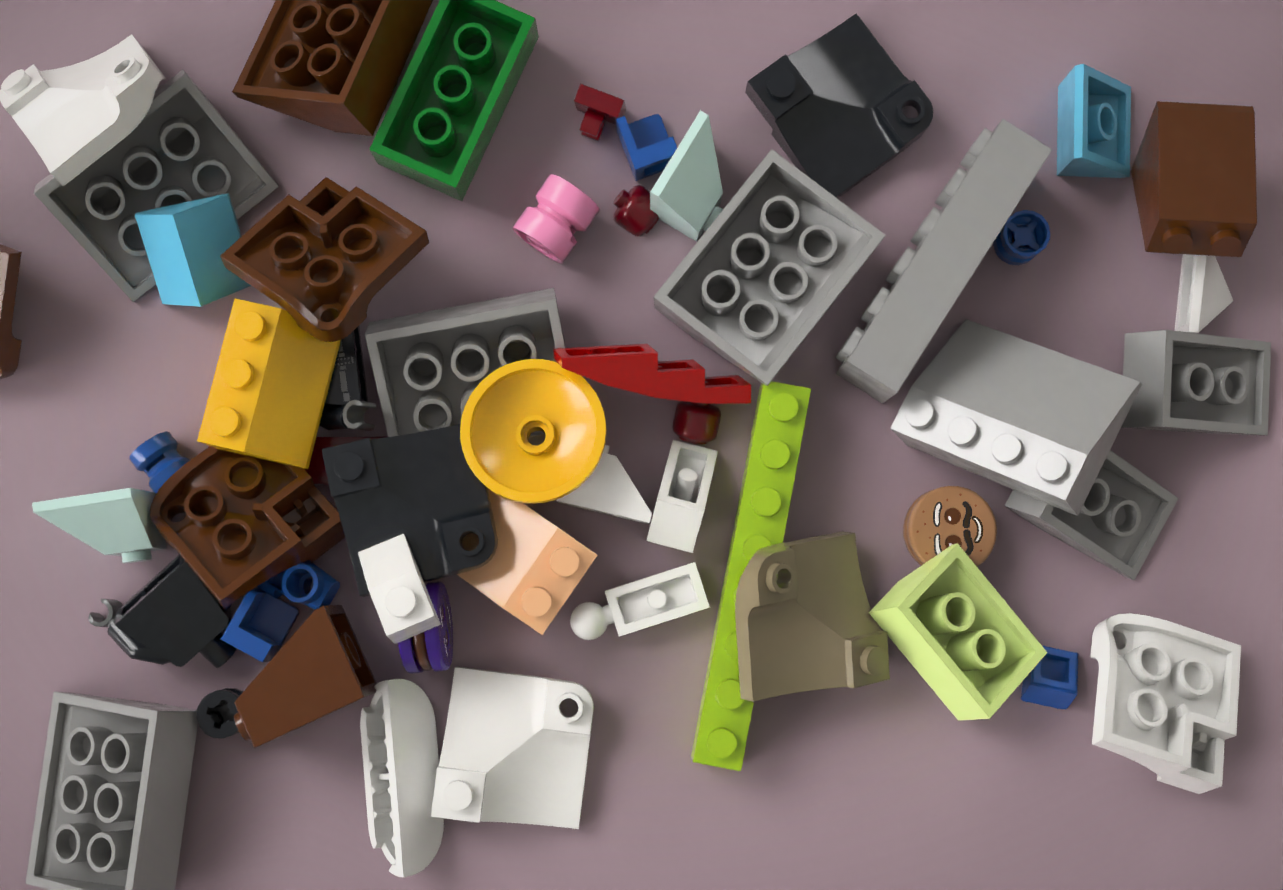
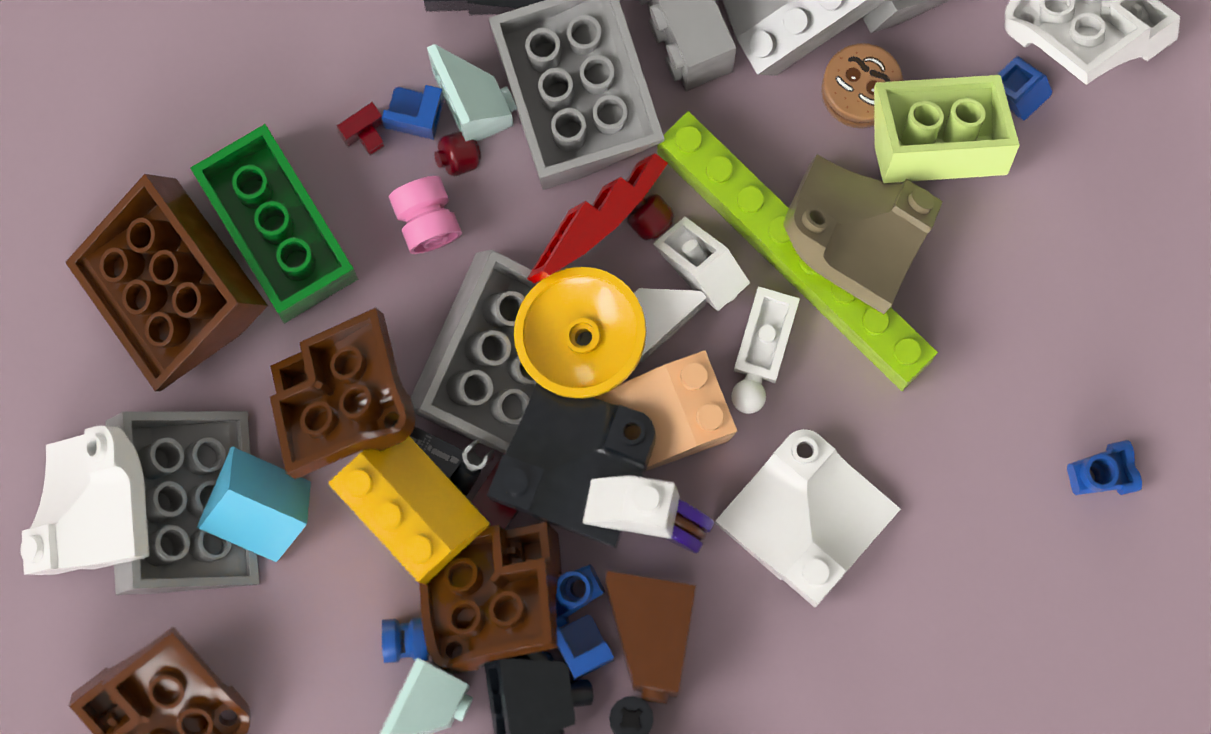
camera: 55 degrees left, 5 degrees down
white brick [360,679,444,878] -> none

